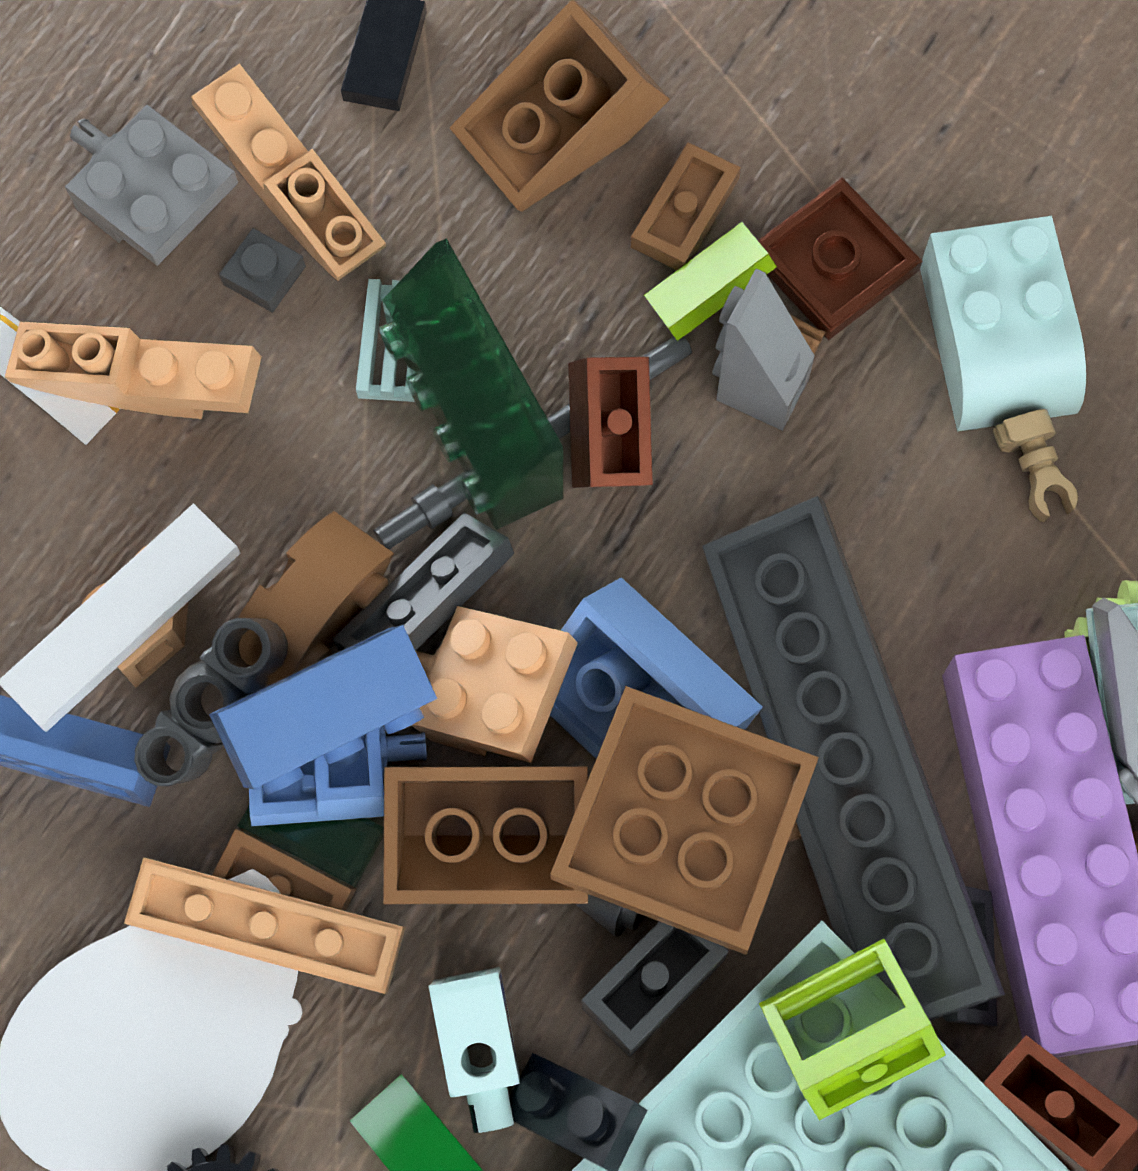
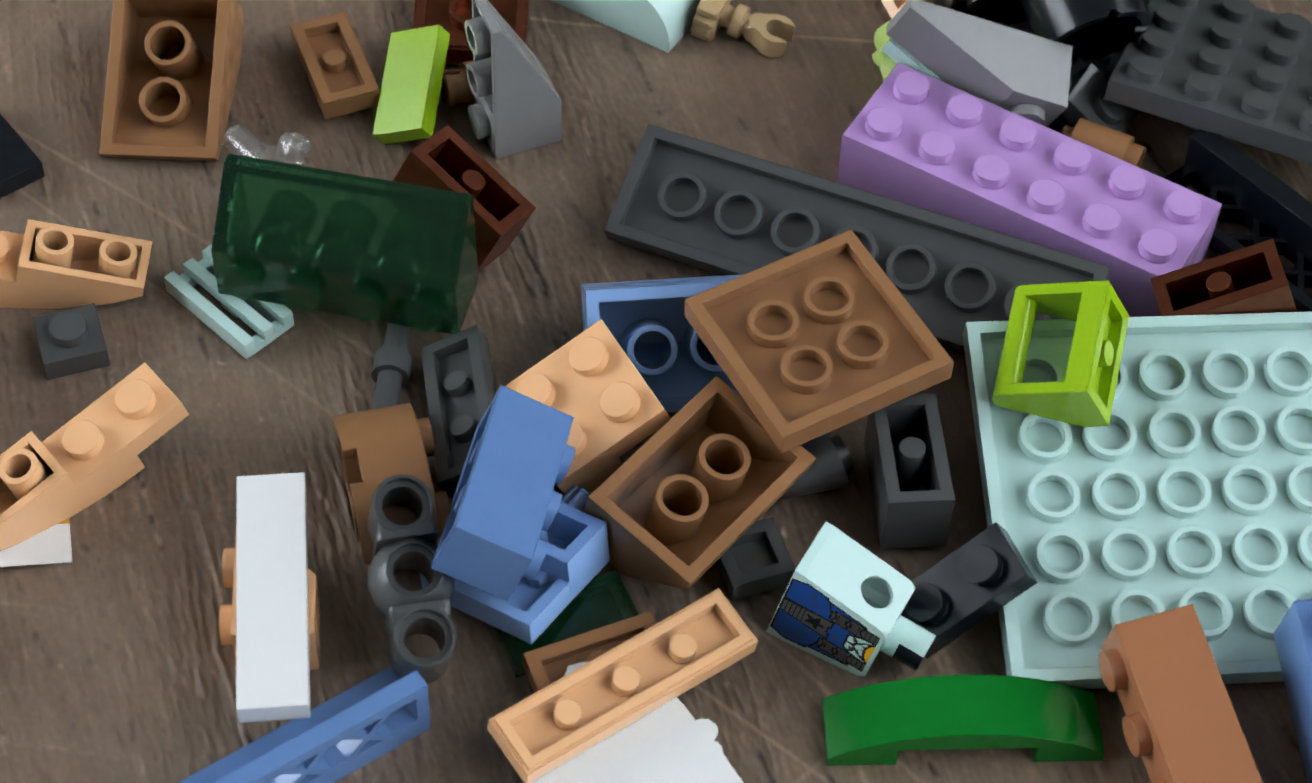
camera: 55 degrees left, 20 degrees down
none -> clear arm [222,124,311,174]
none -> dark grey plate [715,517,796,601]

